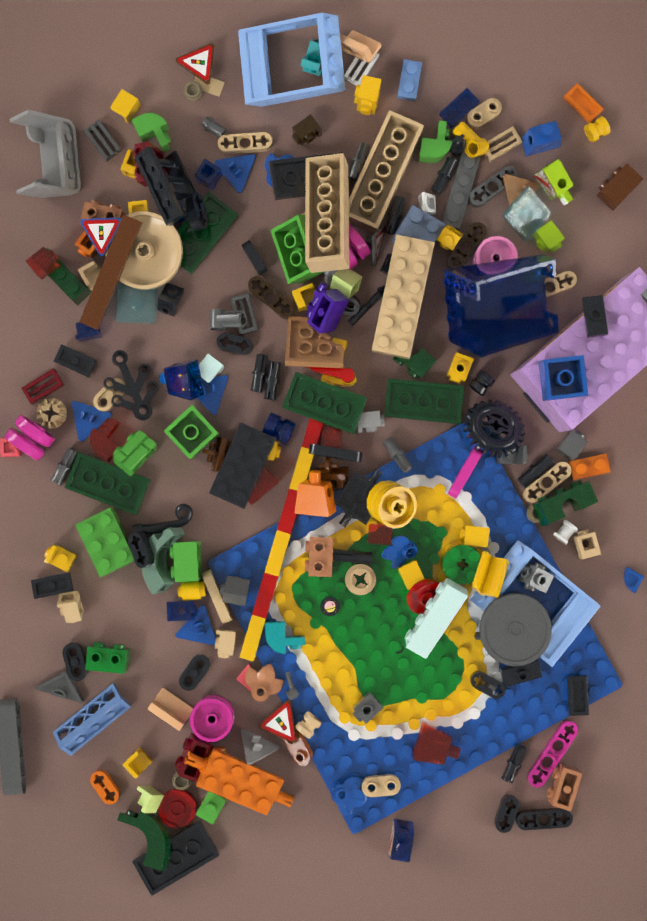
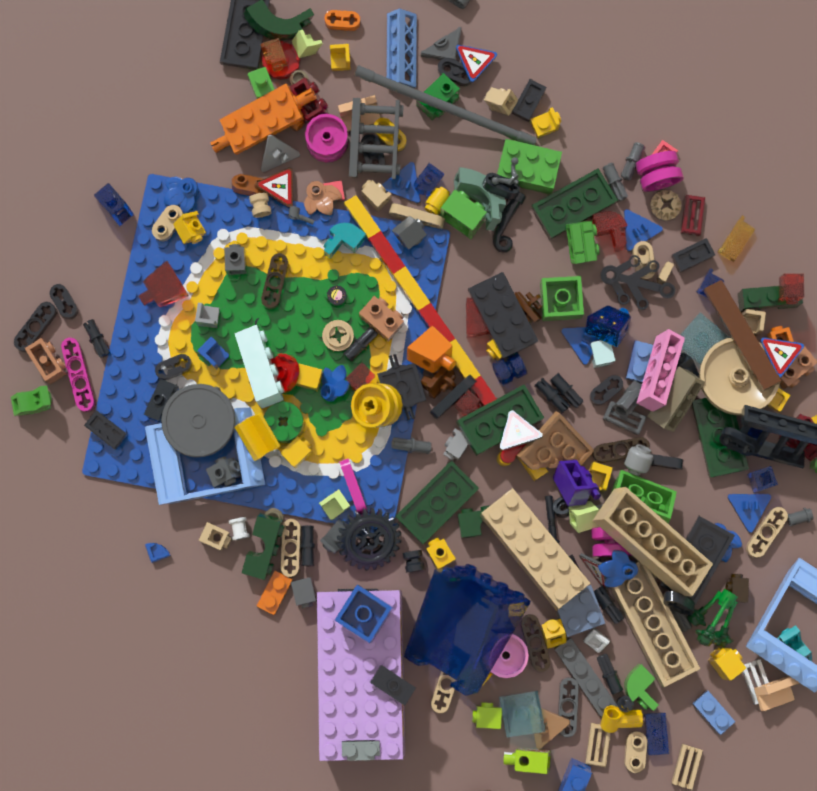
camera: 125 degrees right, 5 degrees down
none -> bright green brick [11,386,52,416]
none -> yellow brick [173,211,206,244]
none -> light grey panel [195,302,220,328]
none -> blue panel [197,337,229,370]
none -> clear orange brick [260,38,287,71]
none -> dark brown beam [261,253,289,310]
none -> yellowish green panel [319,489,351,520]
none -> dark grey fence [349,98,404,180]
none -> dark grey piece [354,65,537,145]
none -> yellow plate [374,118,406,151]
none -> piece [456,45,497,83]
none -> dark grey piece [492,157,519,185]
none -> piece [500,411,543,450]
none -> blue plate [598,550,638,587]
none -> dark grey axle [621,142,646,181]
none -> light grey head [624,444,653,476]
none -> medium blue plate [625,340,653,383]
none -> bright pink brick [637,329,685,412]
none -> dark tan brick [647,367,705,432]
none -> tan tile [656,262,674,284]
none -> black beam [663,591,695,615]
none -> tan tile [672,744,703,790]
none -> plant [687,588,738,647]
none -> clear yellow panel [717,215,755,262]

